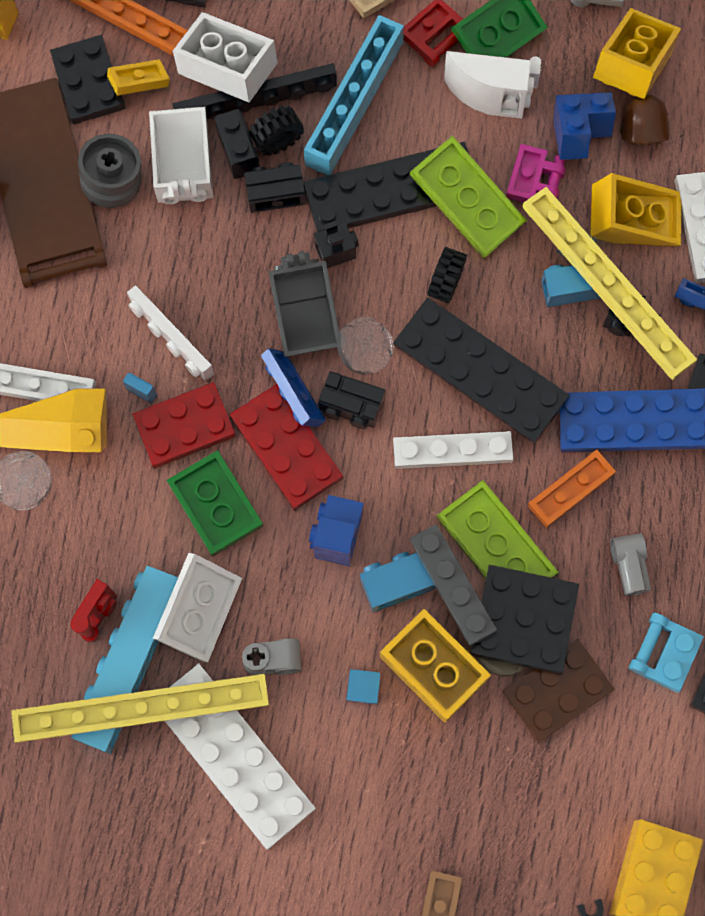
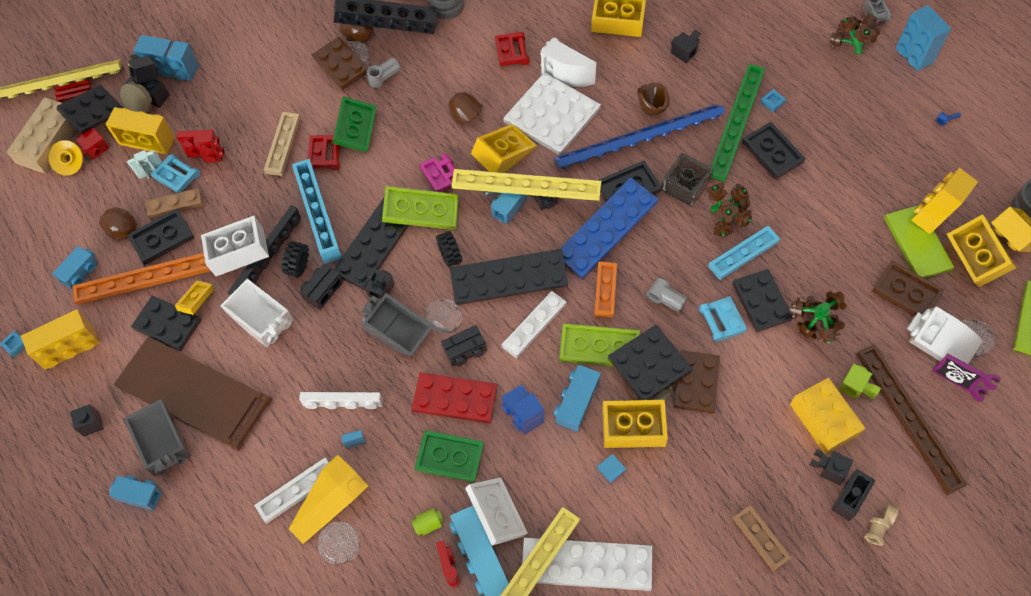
camera: 45 degrees left, 10 degrees down
dark grey wheel [78,133,141,208] -> none
red plate [132,382,236,469] -> none
black brick [214,109,260,179] -> none
light grey piece [242,639,302,675] -> none
blue plate [261,348,326,427] -> none
dark grey plate [409,524,497,647] -> none
white piece [444,51,541,119] -> none
blue brick [553,92,616,160] -> none
yellow brick [593,8,681,99] -> none
none -> lime brick [411,508,444,536]

